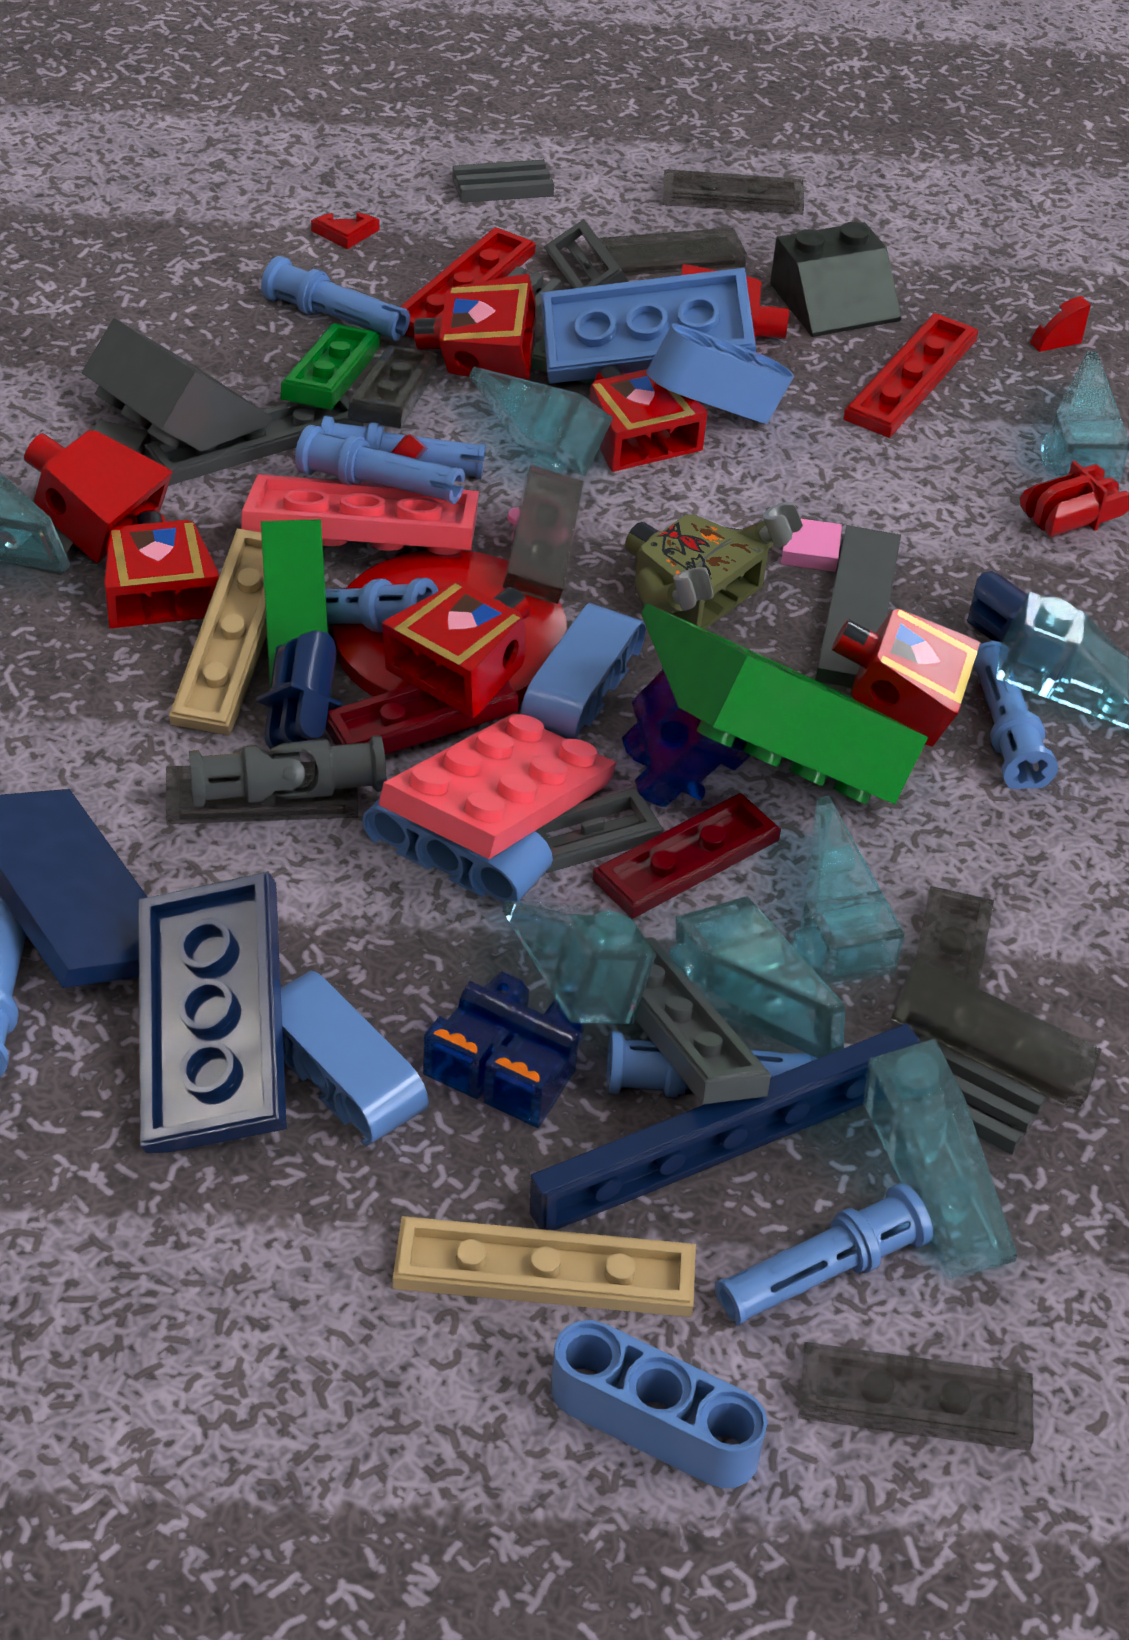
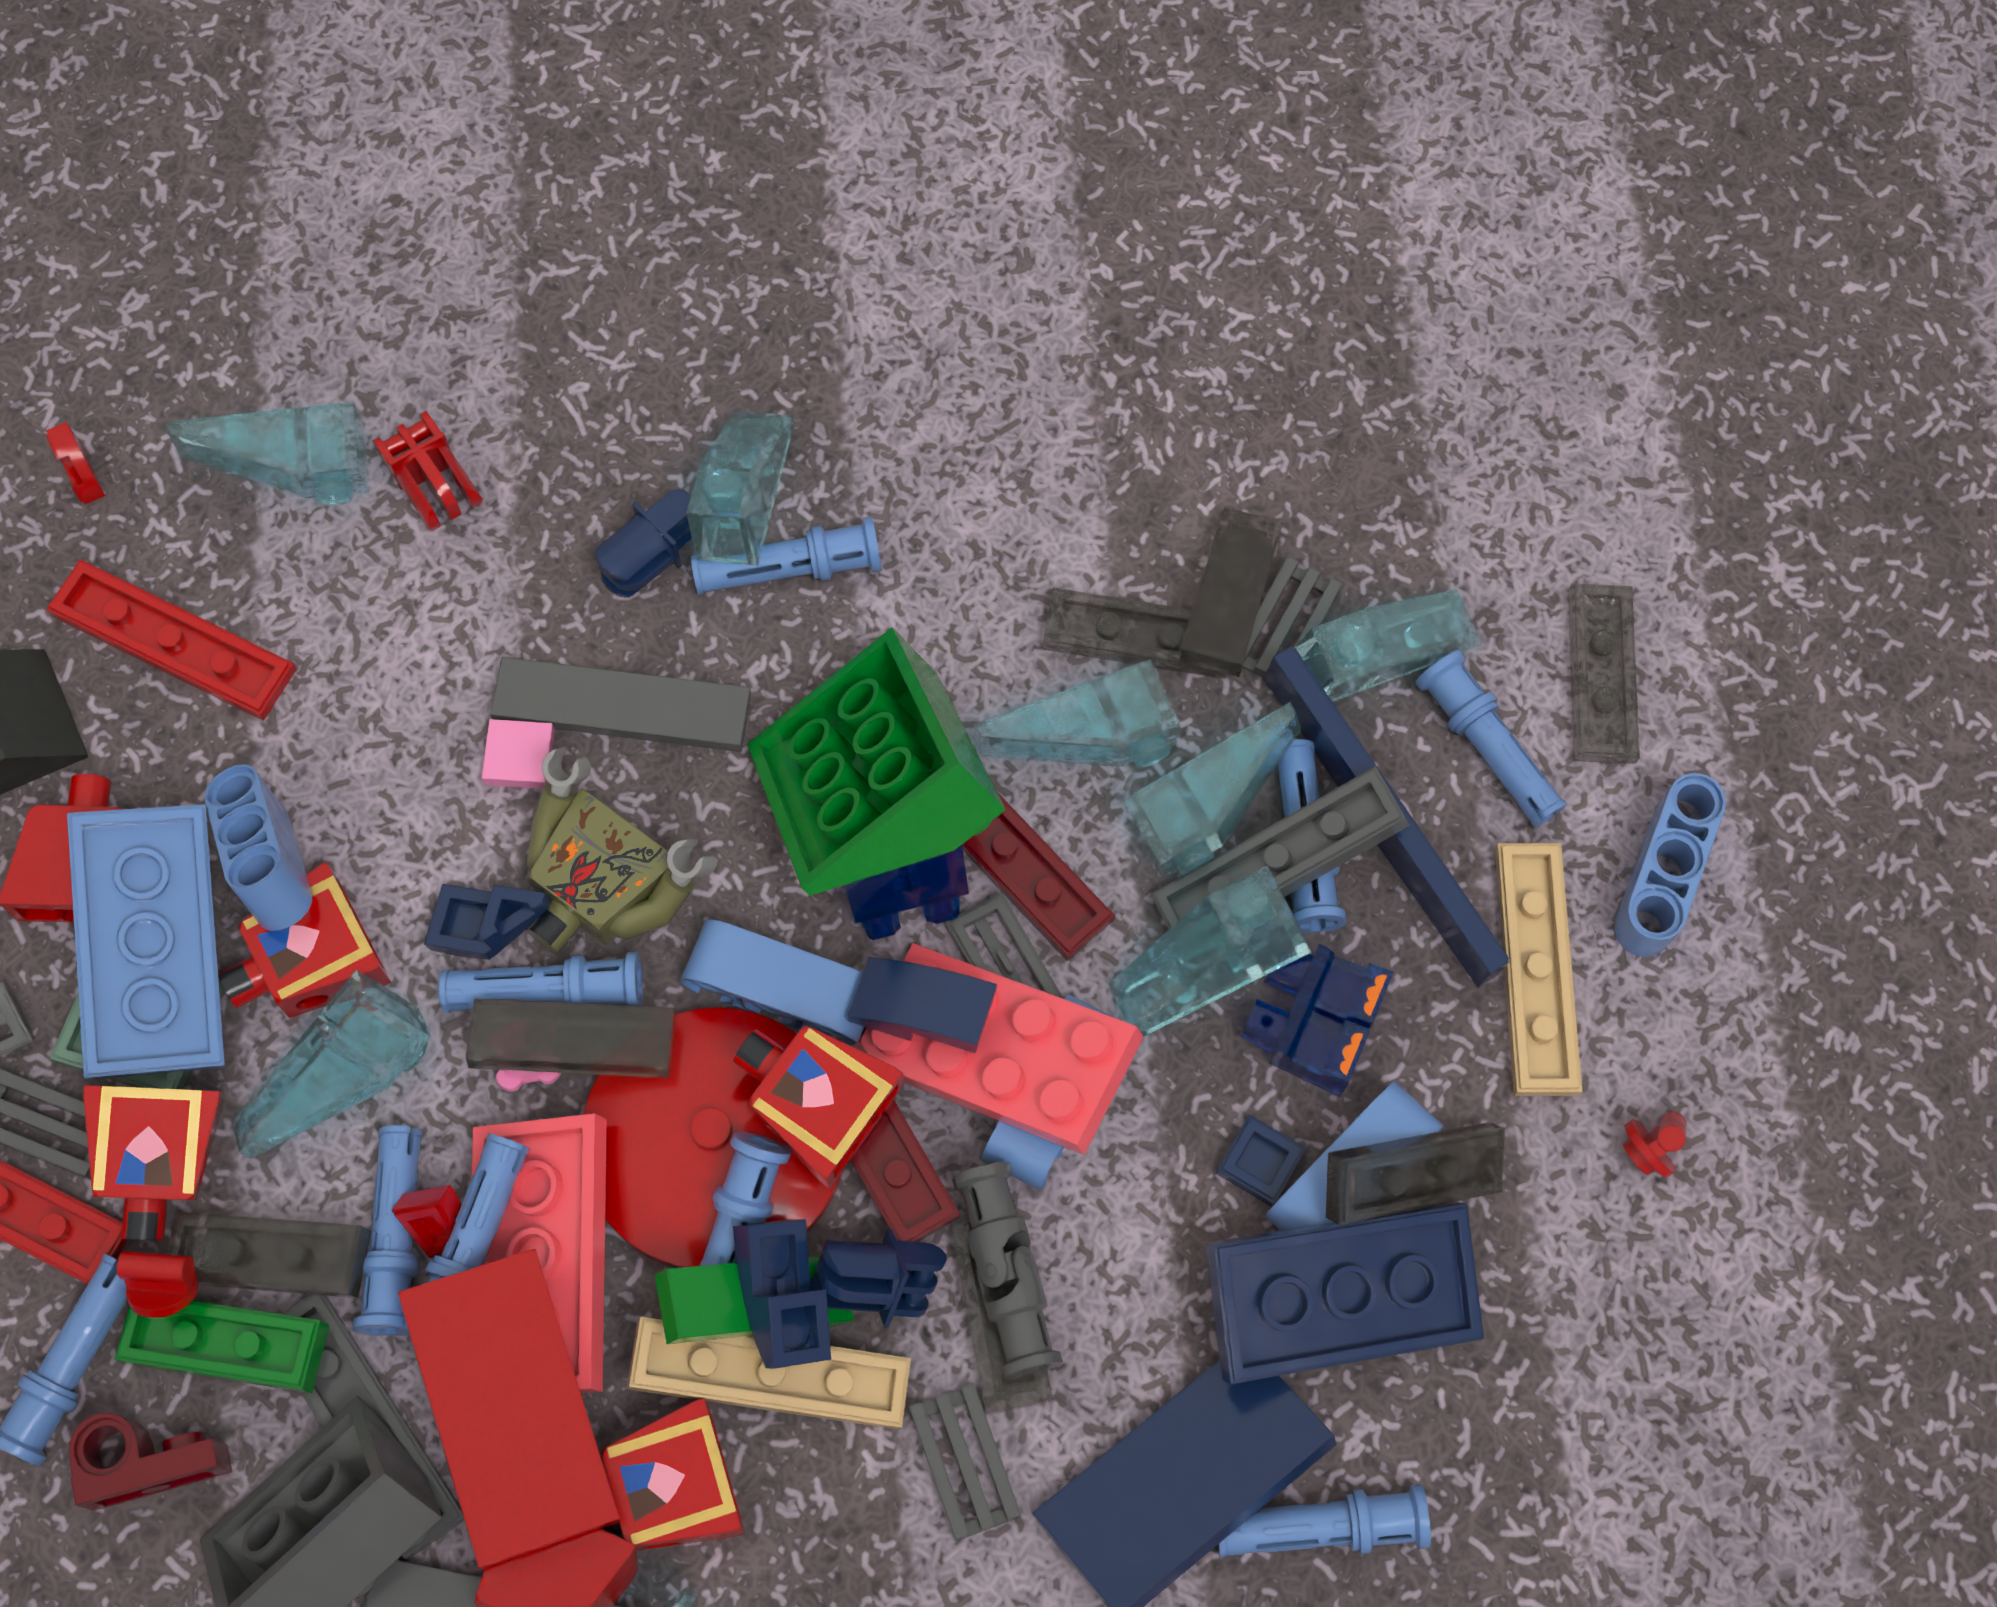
camera: 95 degrees left, 25 degrees up
red torso [831,609,980,747] -> none
none -> dark red plate [69,1413,232,1511]
none -> red plate [117,1251,199,1318]
none -> red tile [398,1249,620,1571]
none -> dark blue slope [424,884,551,960]
none -> medium blue pin [439,951,643,1013]
none -> dark blue slope [733,1219,831,1369]
none -> dark blue slope [848,957,997,1053]
none -> dark grey tile [909,1382,1021,1541]
none -> dark blue tile [1215,1115,1307,1207]
none -> clear smoke tile [1325,1122,1505,1225]
none -> red plate [1623,1111,1687,1178]

